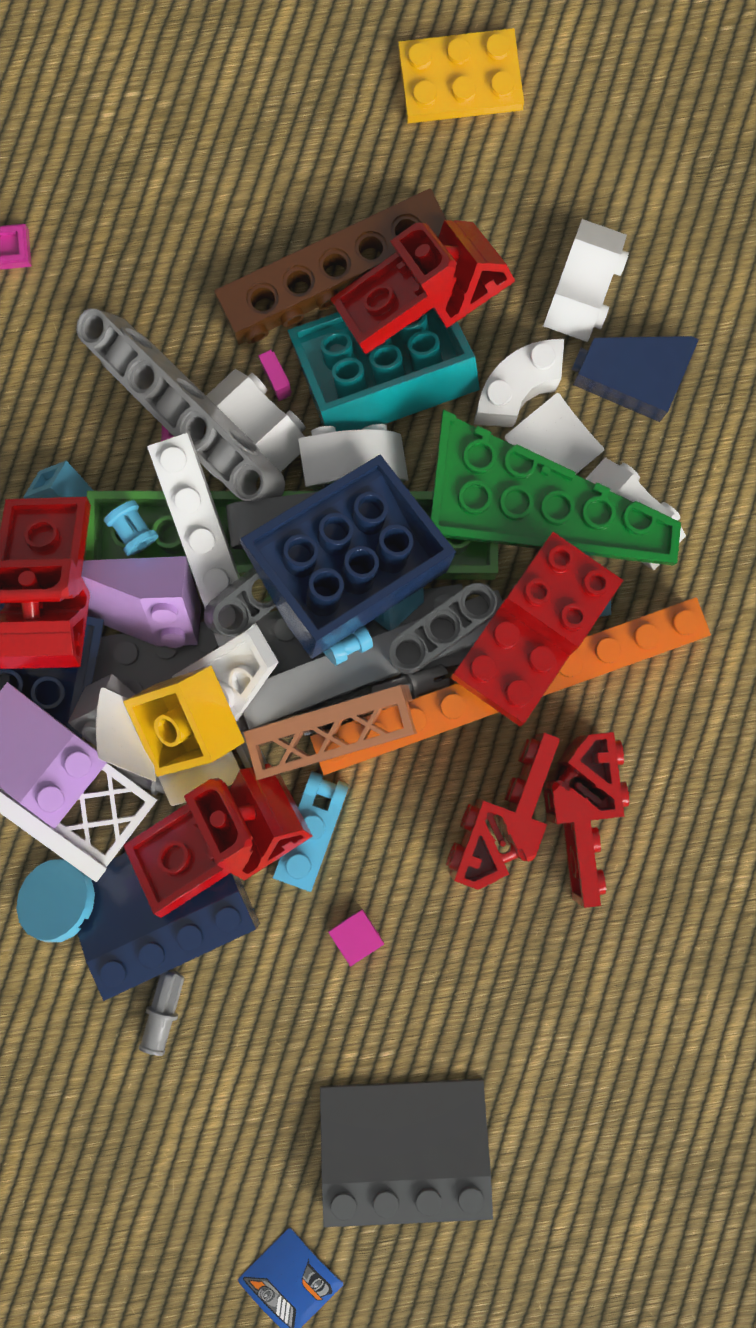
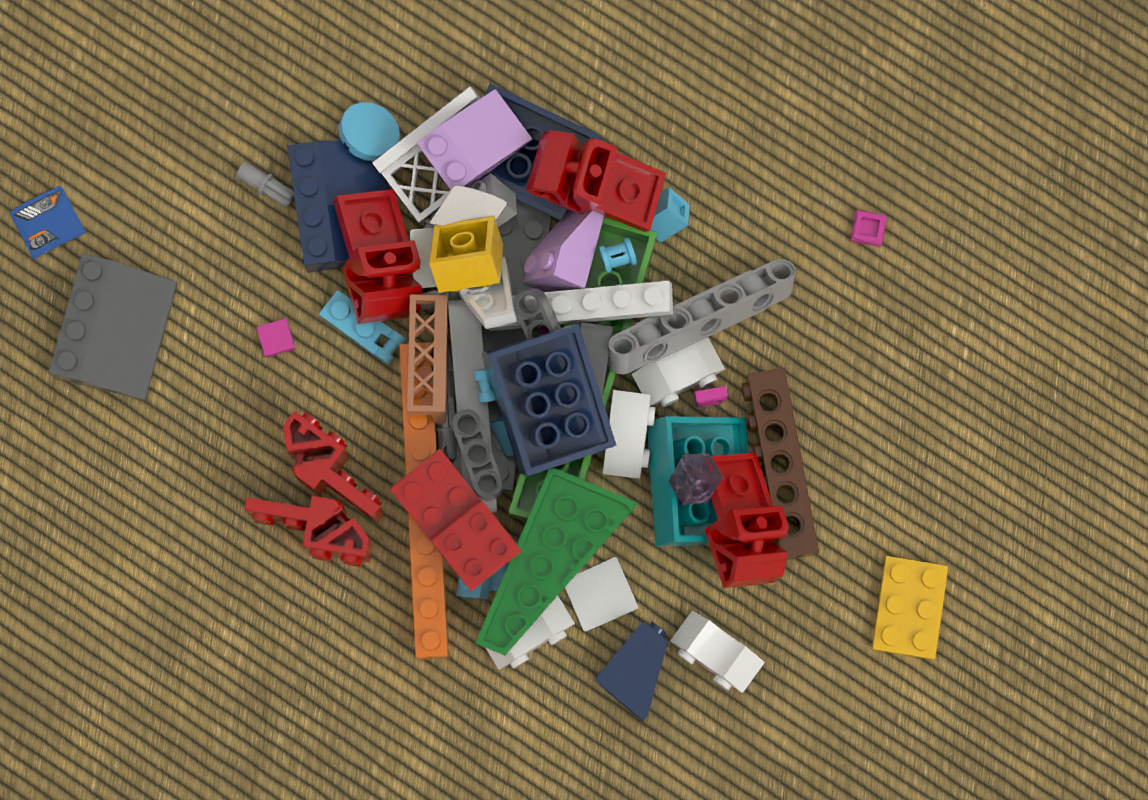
camera: 105 degrees right, 5 degrees down
white brick [474,339,564,428] -> none
none -> clear purple brick [668,453,723,505]

